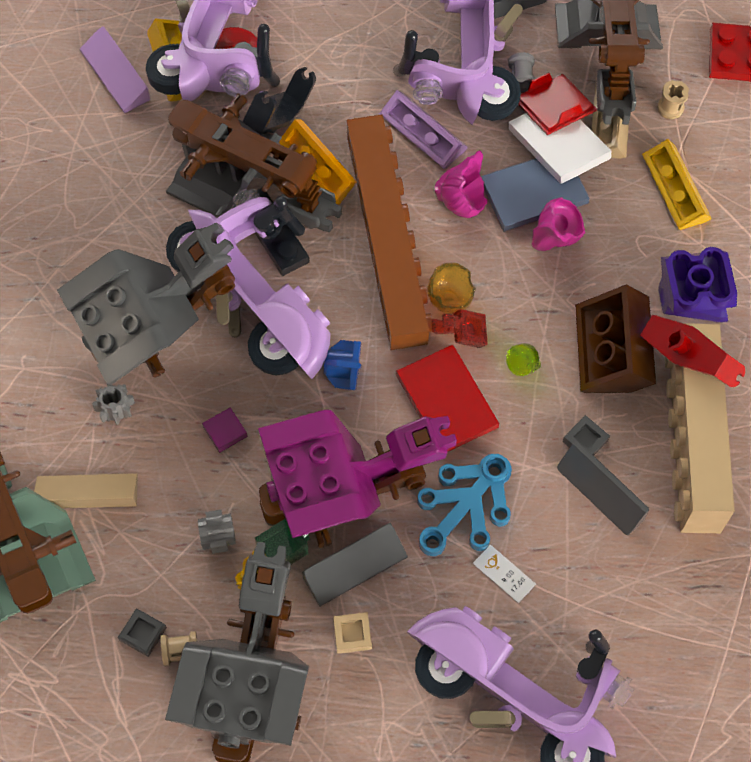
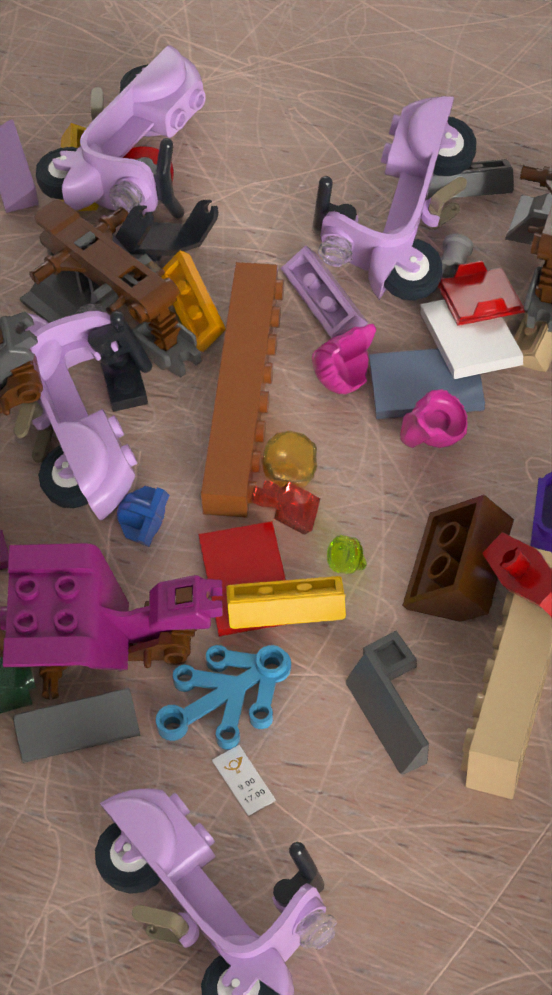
camera: 20 degrees right, 10 degrees down
tan tile [333,612,372,654] -> none
none -> yellow slope [226,576,346,629]

